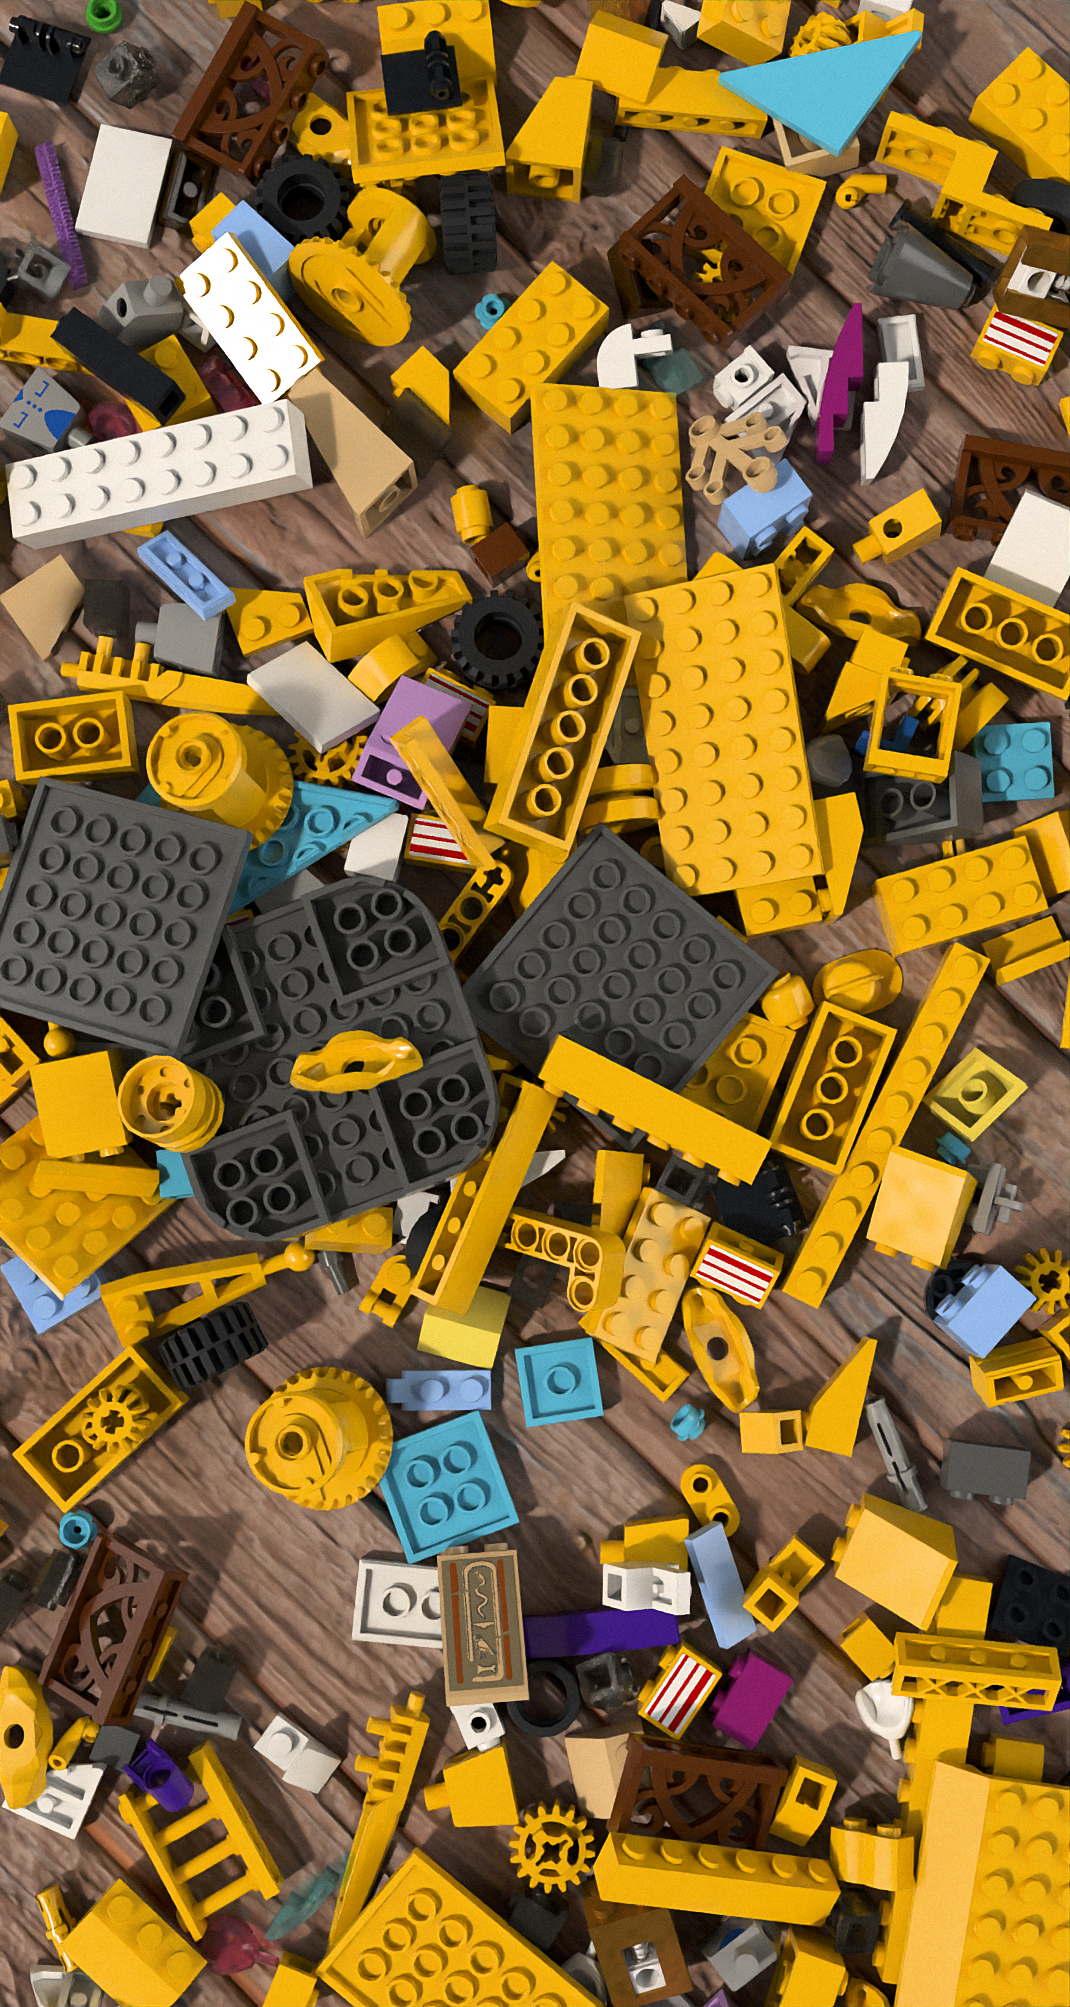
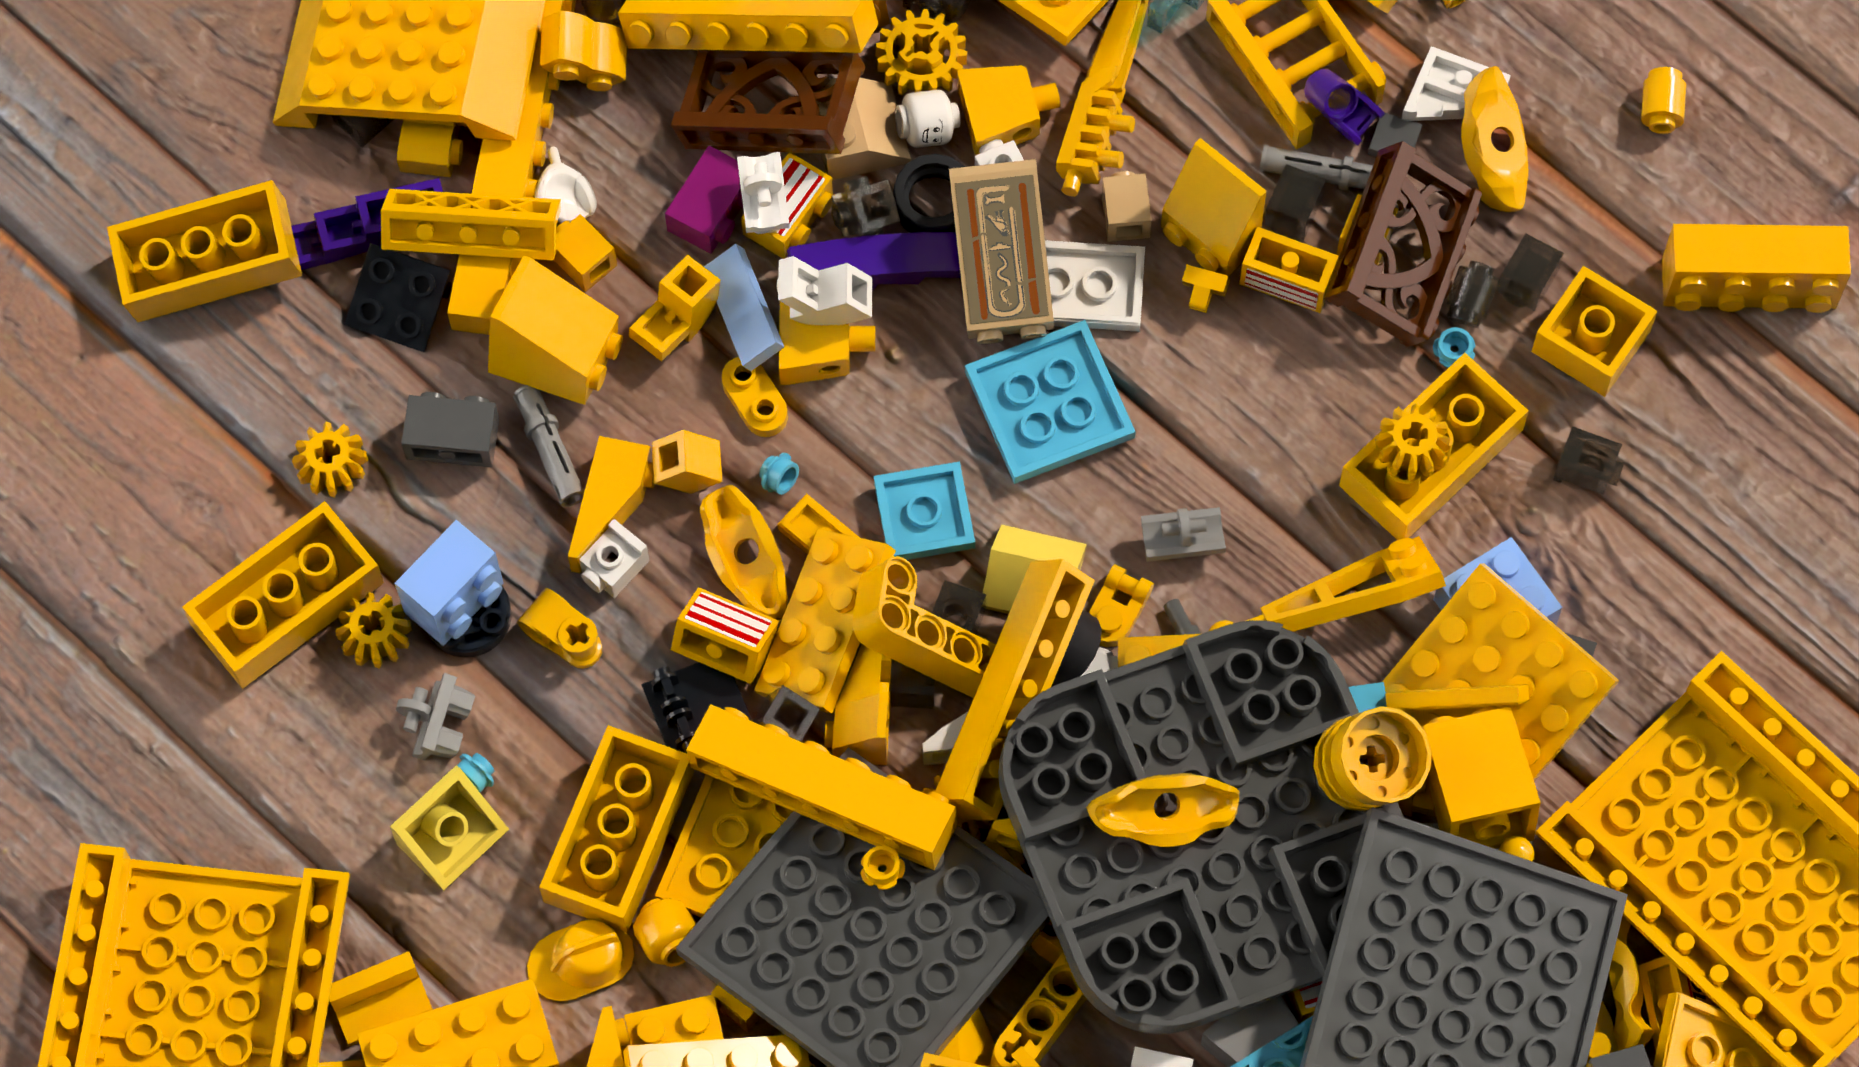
camera: 175 degrees right, 15 degrees down
yellow arm [48,1716,101,1771] -> none
black tyre [158,1302,268,1391] -> none
yellow piece [245,1367,393,1510] -> none
white slope [254,1712,342,1794] -> none
light blue hinge [386,1369,491,1411] -> none
yellow slope [768,1754,838,1847] -> none
yellow brick [778,942,991,1309] -> none
yellow slope [866,1145,979,1273] -> none
yellow brick [969,1337,1064,1408] -> none
none -> yellow piece [517,588,603,668]
none -> white brick [579,519,650,598]
none -> white hips [737,152,789,234]
none -> yellow plate [860,846,905,890]
none -> white head [895,90,960,148]
none -> tan brick [1102,171,1151,242]
none -> light grey hips [1141,507,1226,562]
none -> yellow slope [1161,138,1267,276]
none -> yellow tile [1182,264,1230,313]
none -> yellow brick [1239,227,1339,313]

